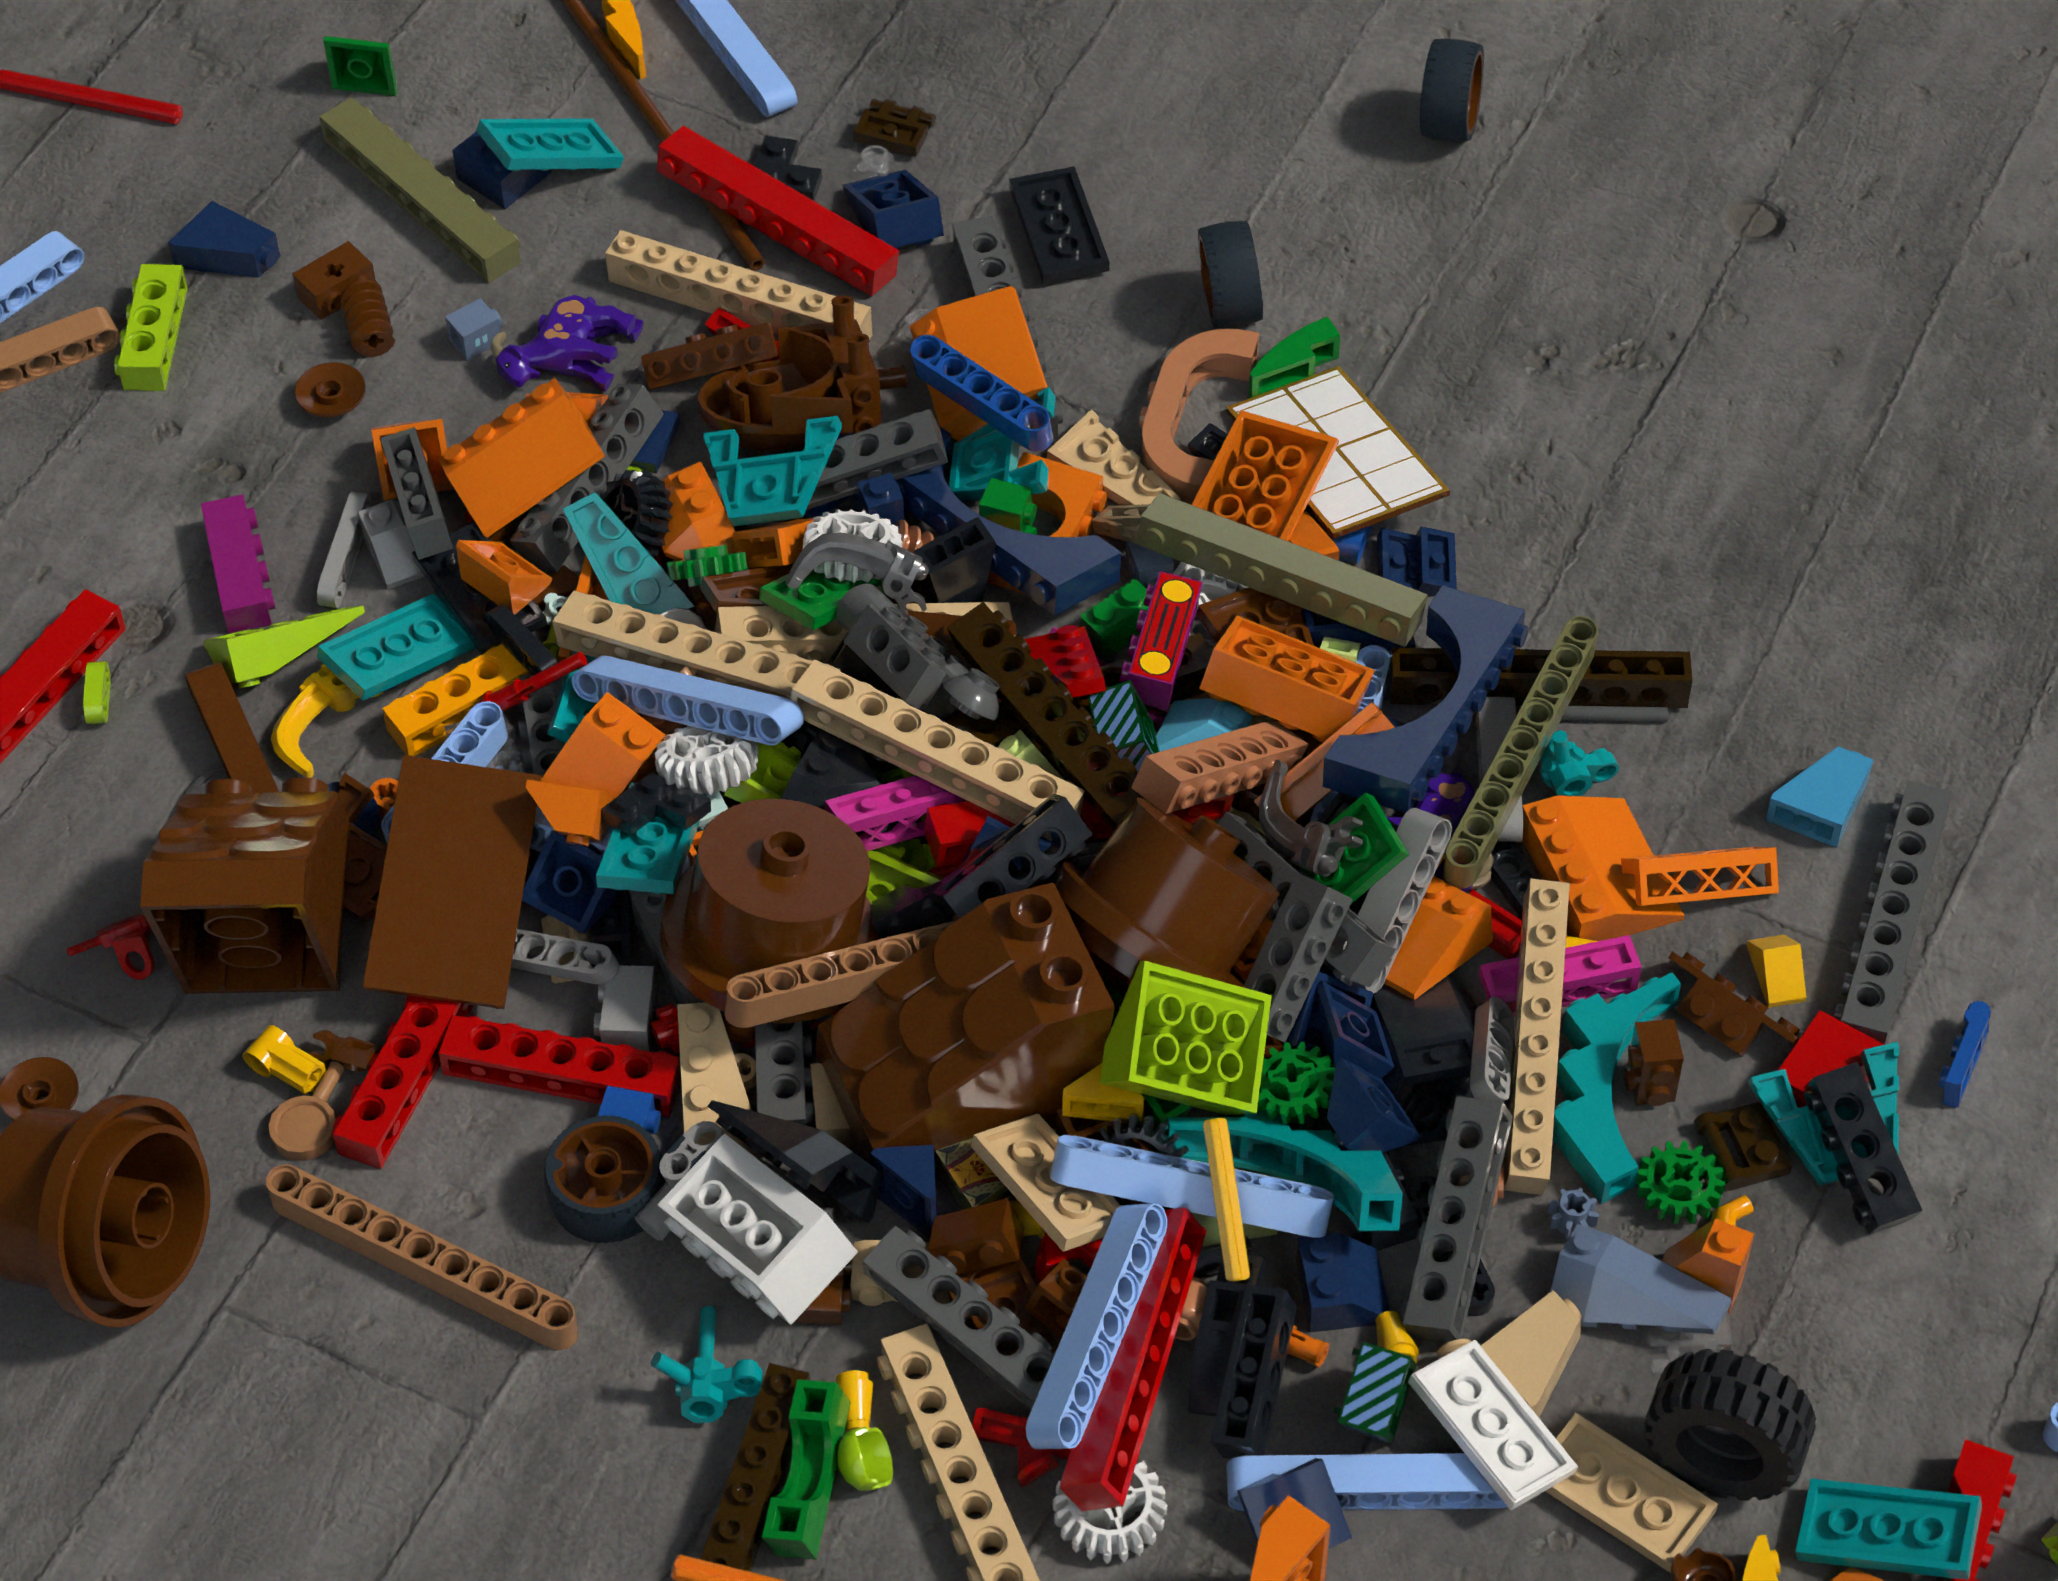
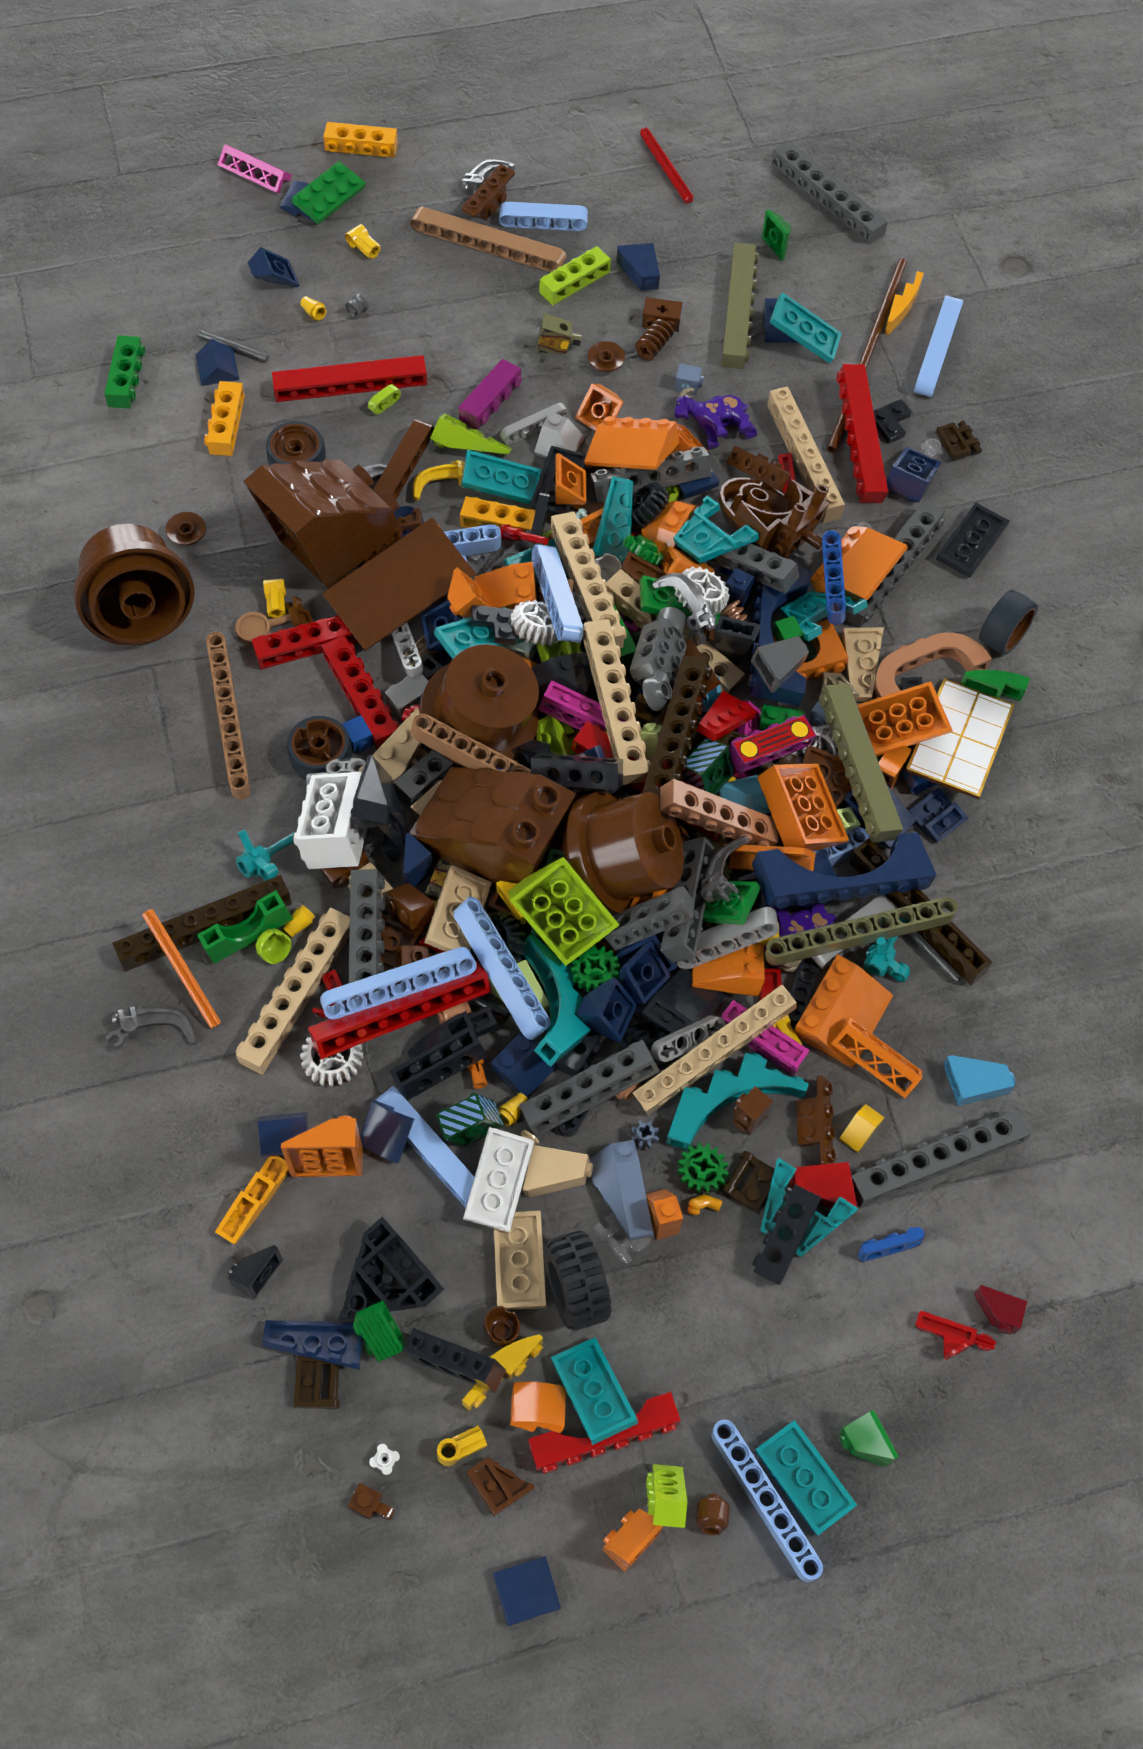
camera: 45 degrees right, 10 degrees up
dark grey brick [380,427,453,560] -> none
yellow axle [1203,1118,1250,1282] -> none
none -> reddish brown wheel [266,421,326,465]
none -> torso [536,314,581,354]
none -> dark grey slope [751,636,809,693]

